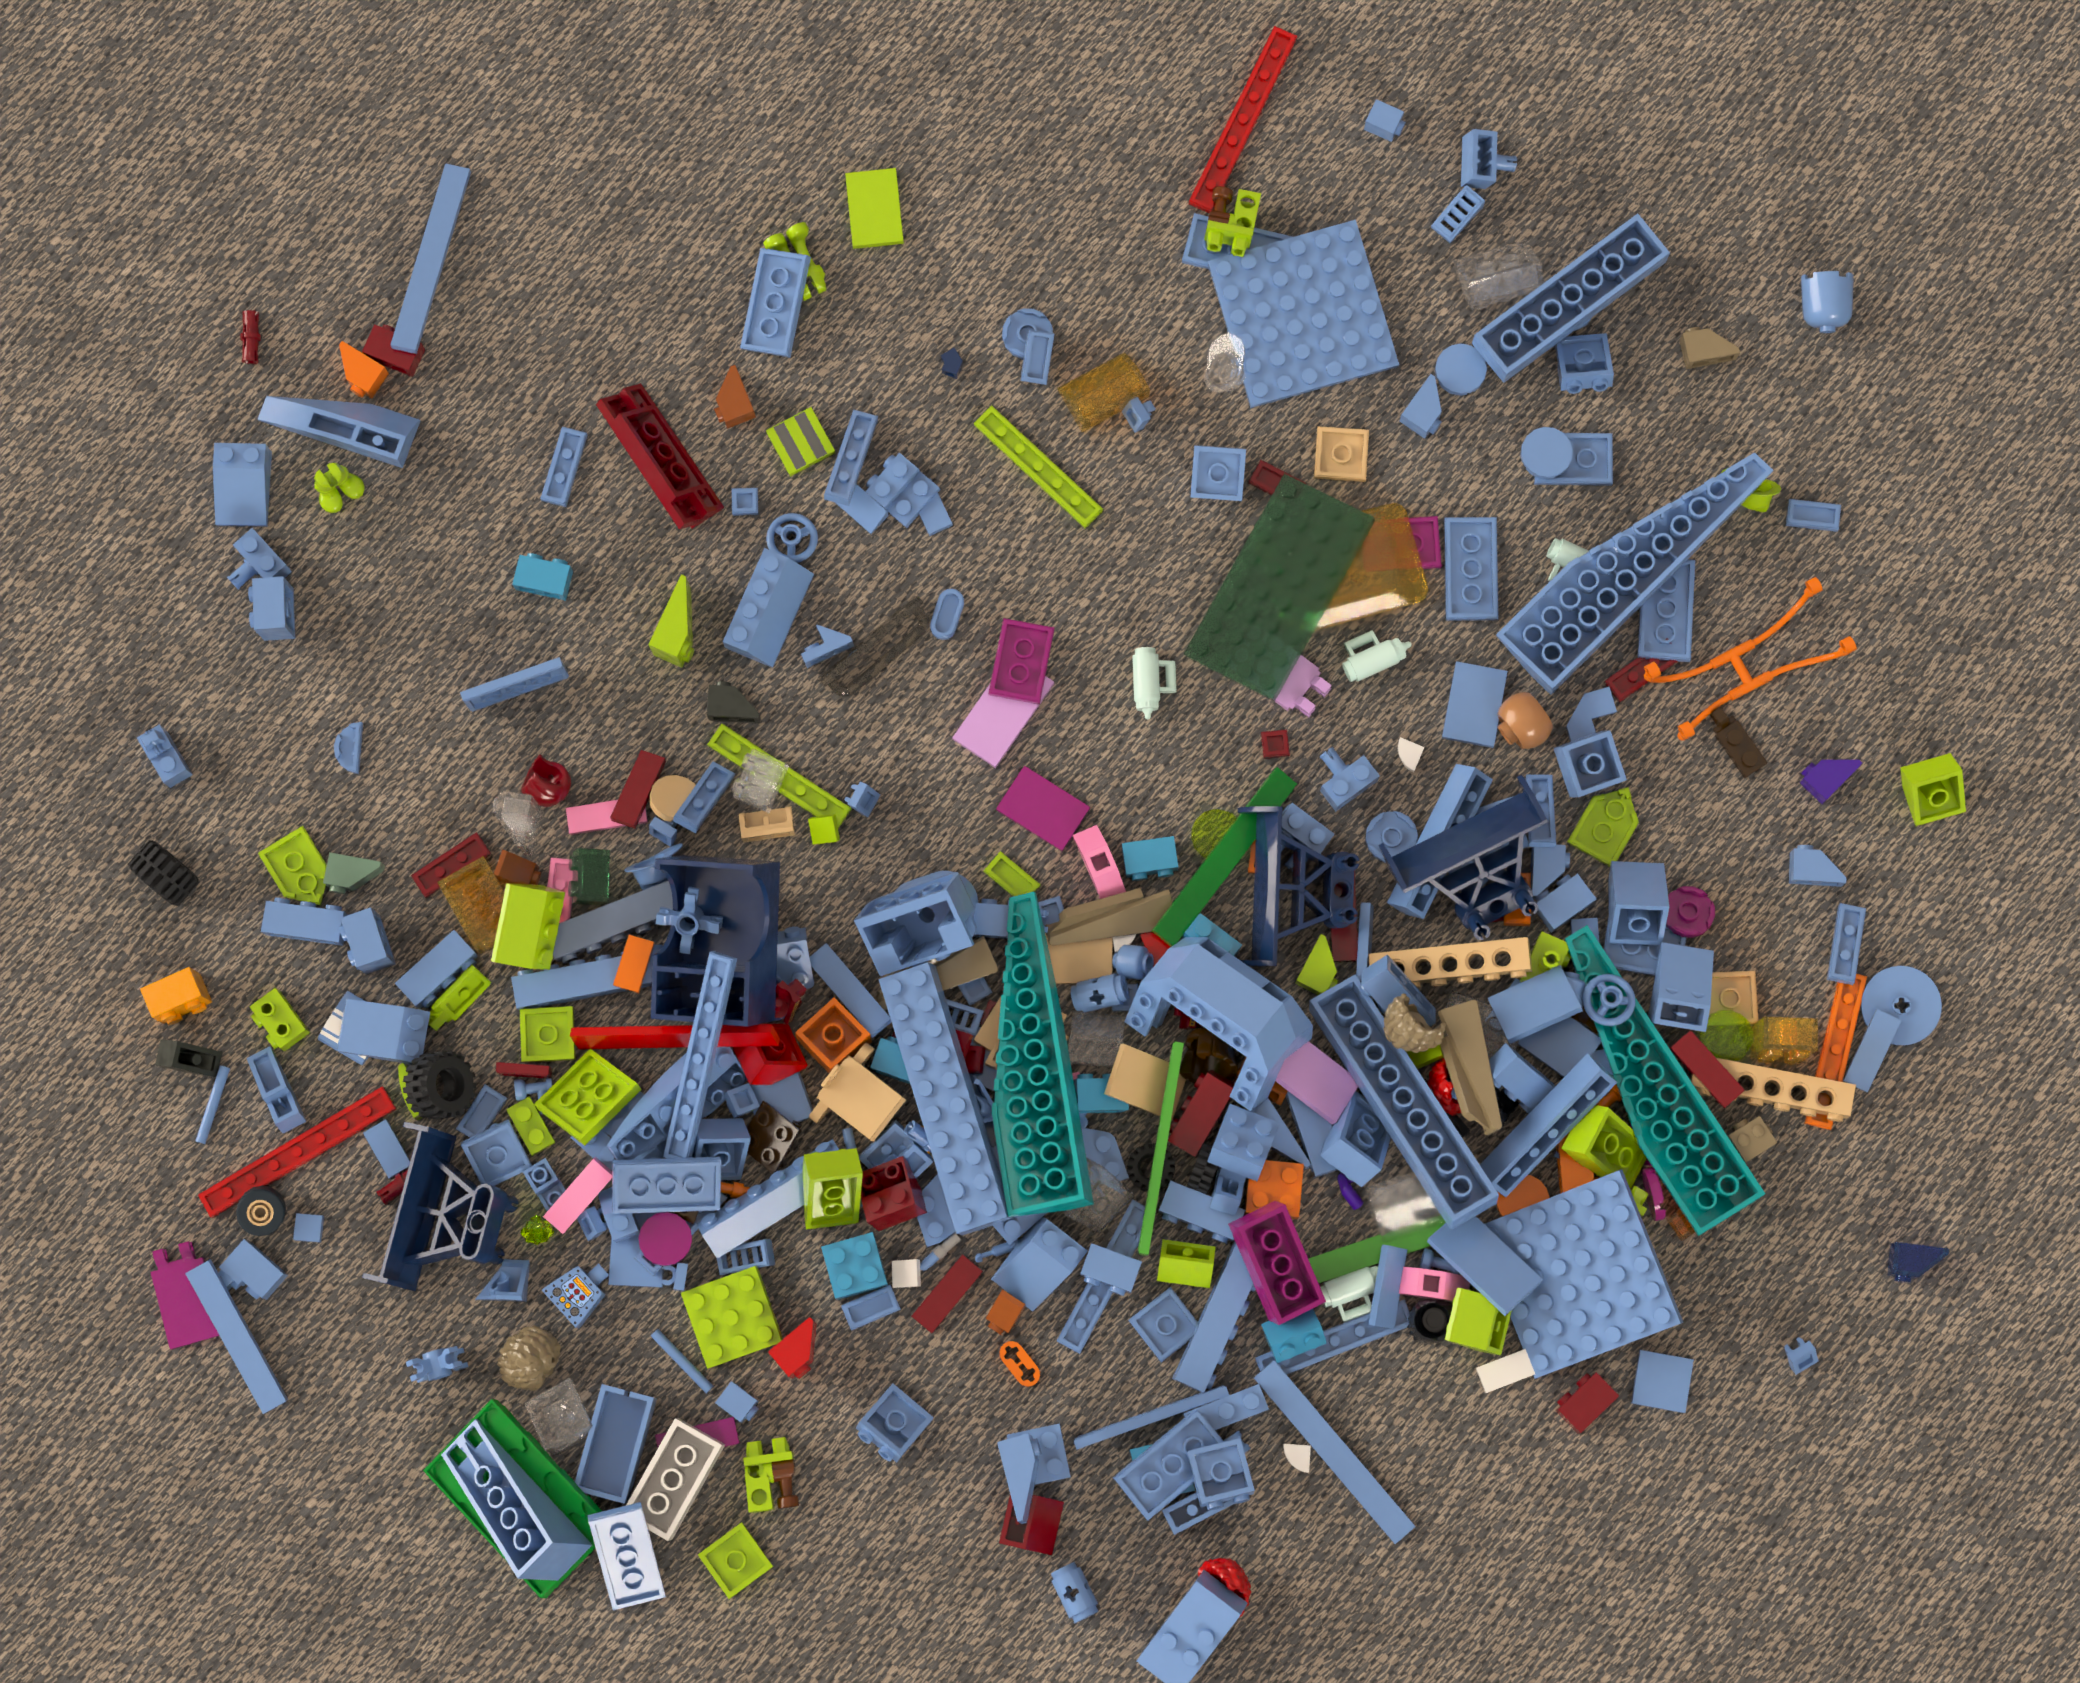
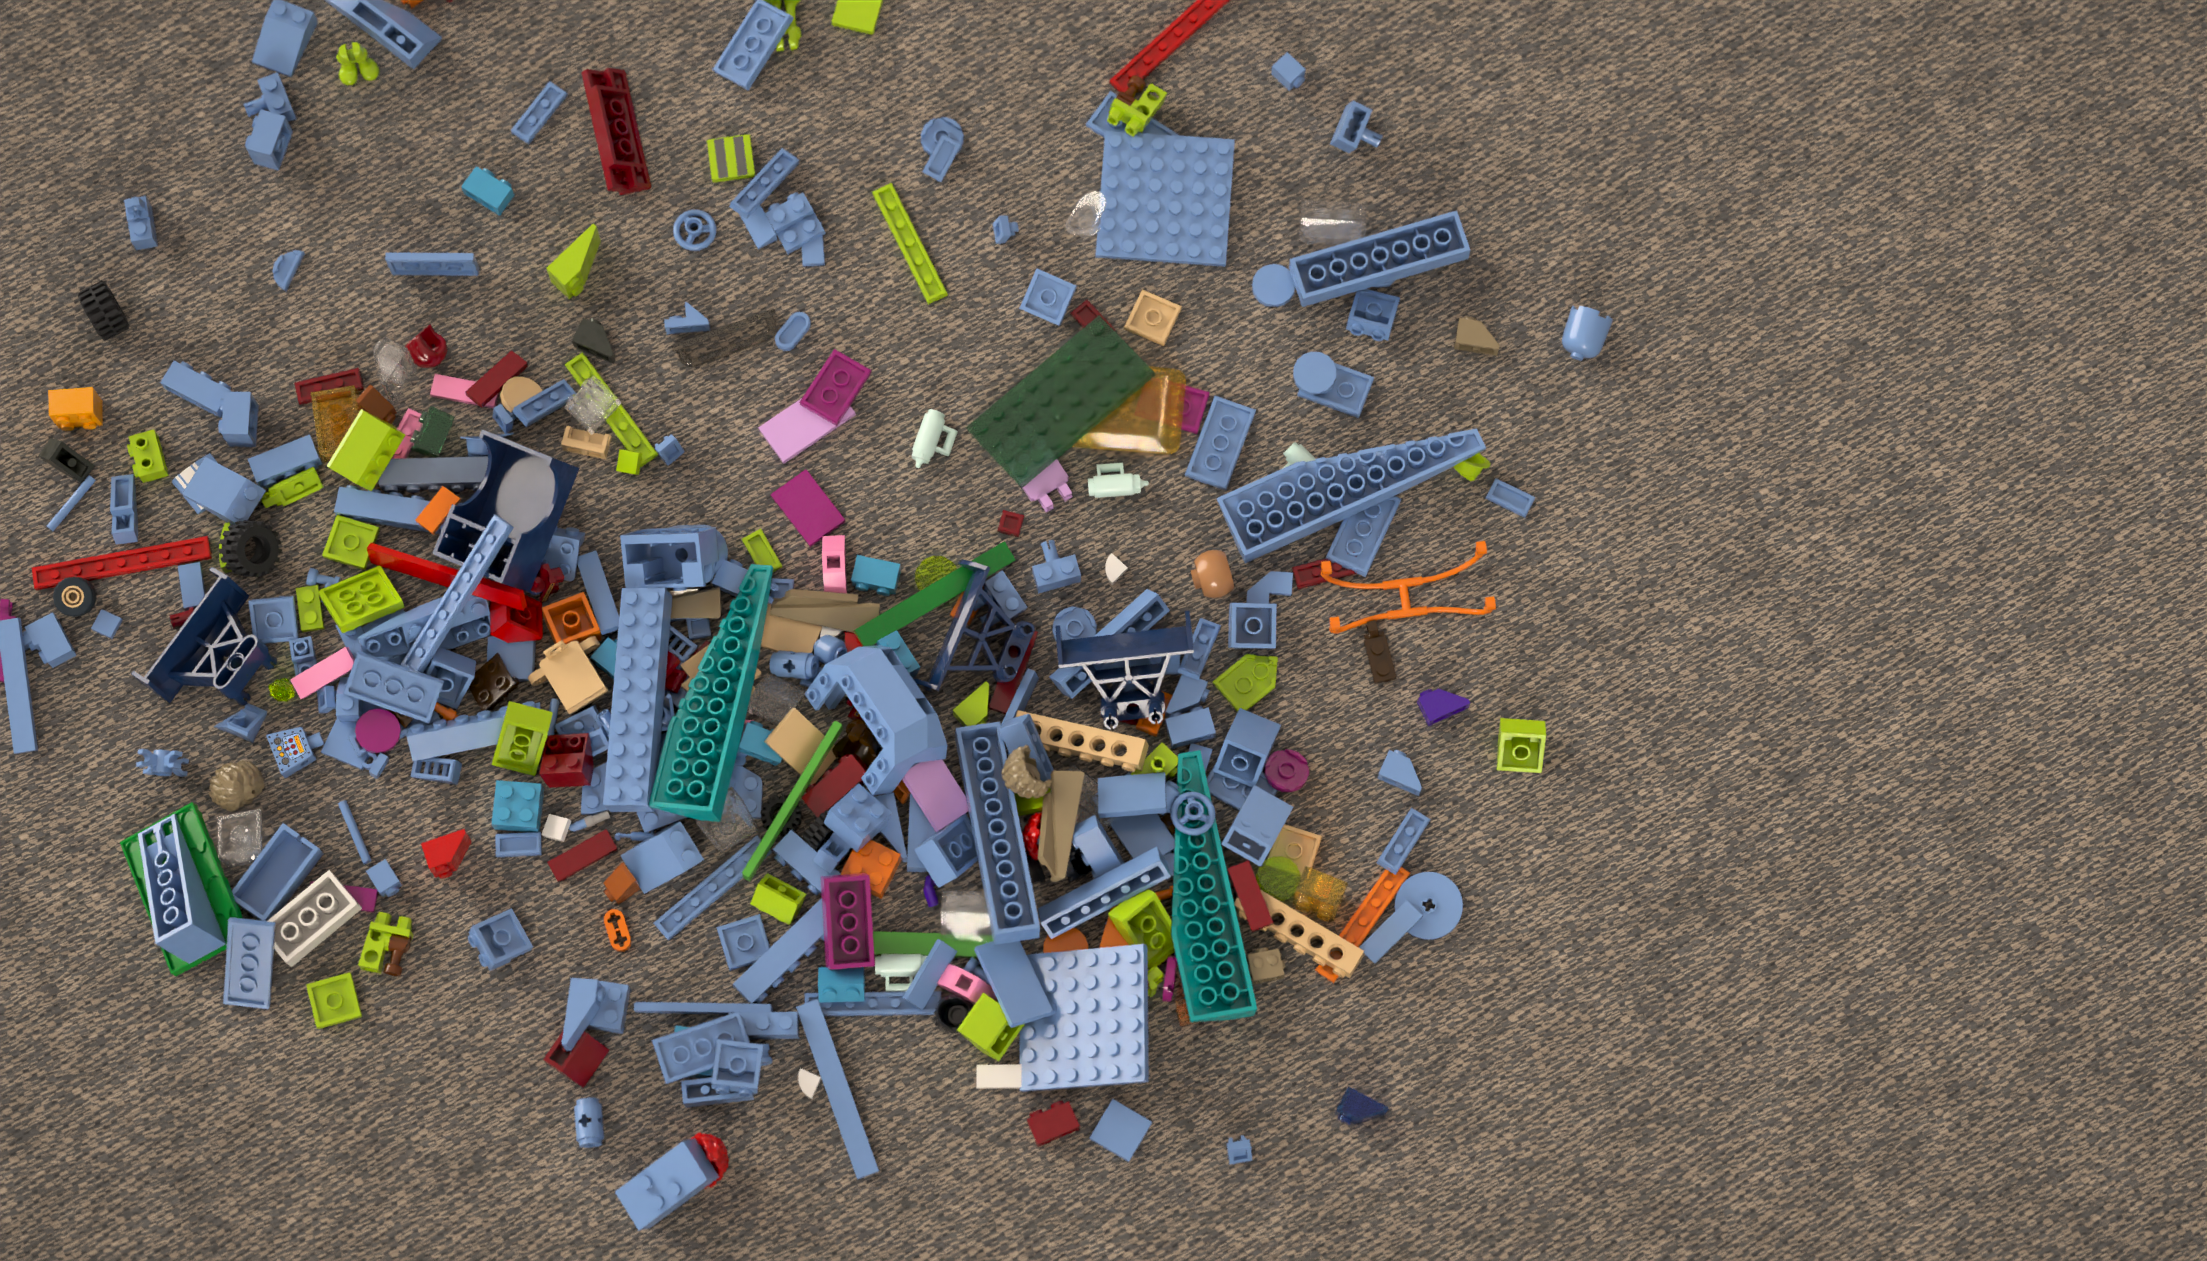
camera: 15 degrees right, 5 degrees down
lime tile [258,826,327,906] -> none
sand green slope [323,852,385,894] -> none
medium blue tile [456,1084,508,1138] -> none
dark red tile [496,1062,553,1079] -> none
medium blue pin [656,887,723,954] -> none
lime plate [681,1265,783,1369] -> none
dark orange slope [714,365,756,429] -> none
medium blue slope [723,548,814,668] -> none
medium blue tile [723,1083,760,1118] -> none
medium blue tile [732,488,758,516] -> none
dark blue piece [940,348,963,379] -> none
clear yellow slope [1057,352,1150,432] -> none
medium blue brick [1080,1243,1142,1296] -> none
medium blue slope [1400,374,1442,438] -> none
medium blue slope [1431,185,1485,243] -> none
medium blue tile [1442,661,1508,748] -> none

